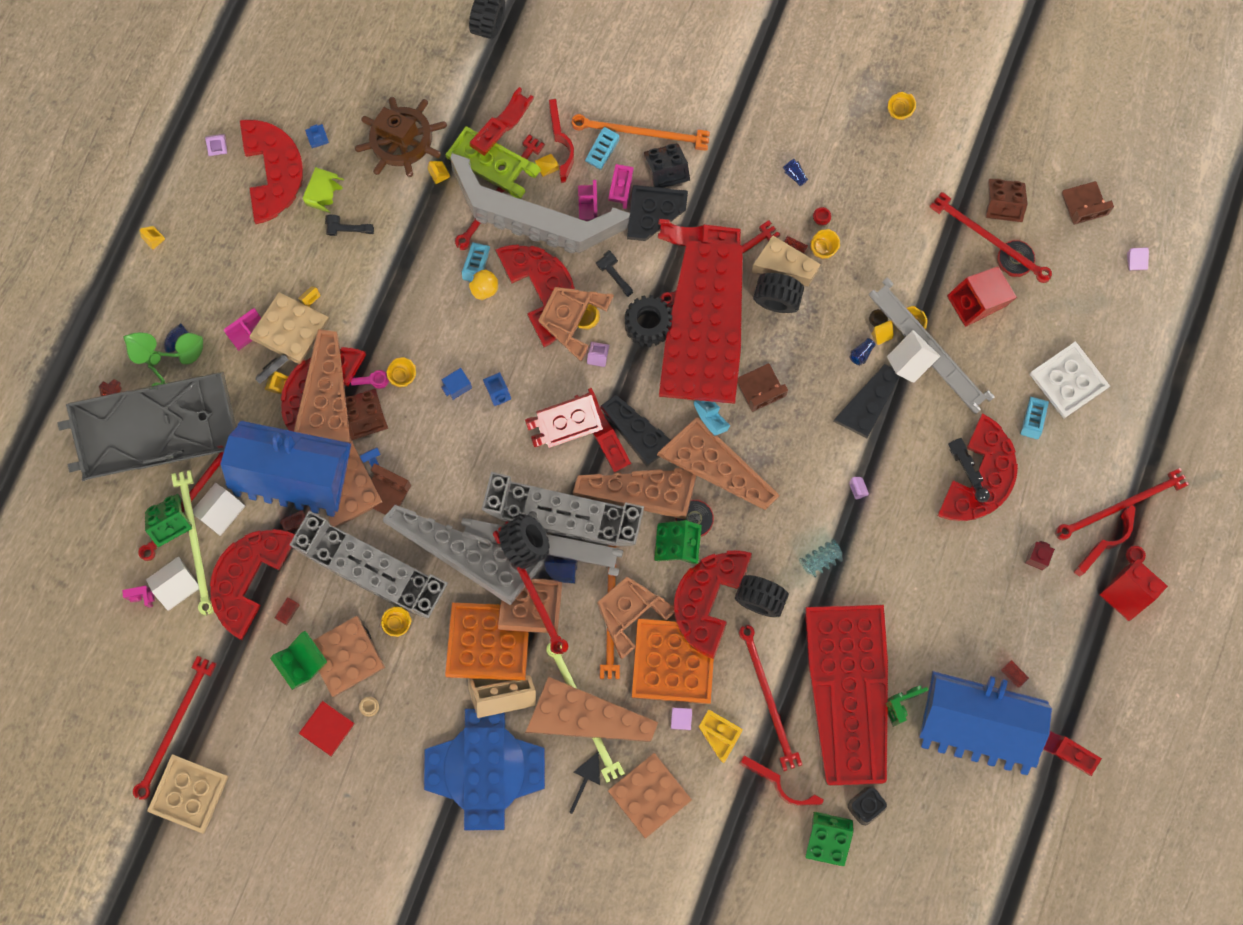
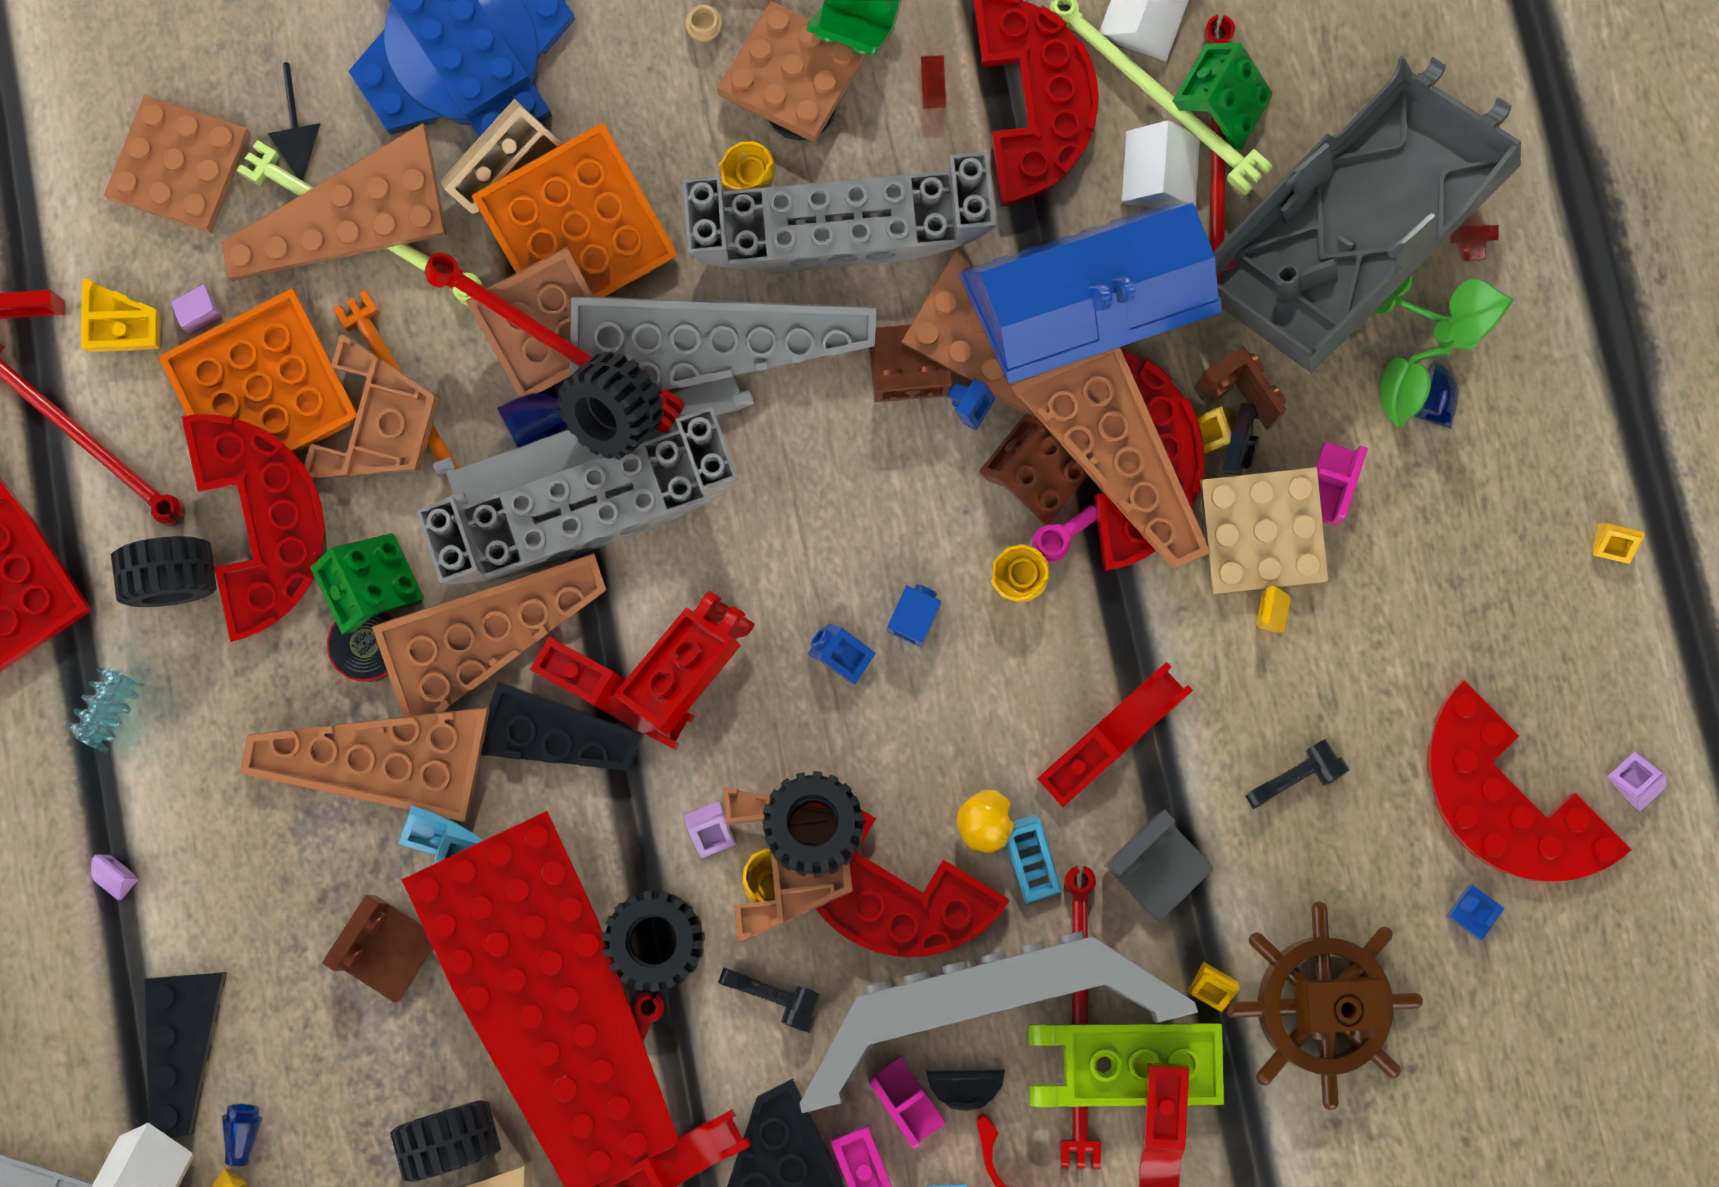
camera: 155 degrees right, 5 degrees up
clear red piece [280,510,306,532] -> none
lime piece [302,167,344,213] -> none
yellow slope [535,154,559,177] -> none
none -> black tyre [762,771,864,878]
none -> black tile [926,1069,1005,1111]
none -> red piece [1037,662,1193,807]
none -> dark grey bracket [1104,809,1213,921]
none -> copper bracket [1194,346,1287,430]

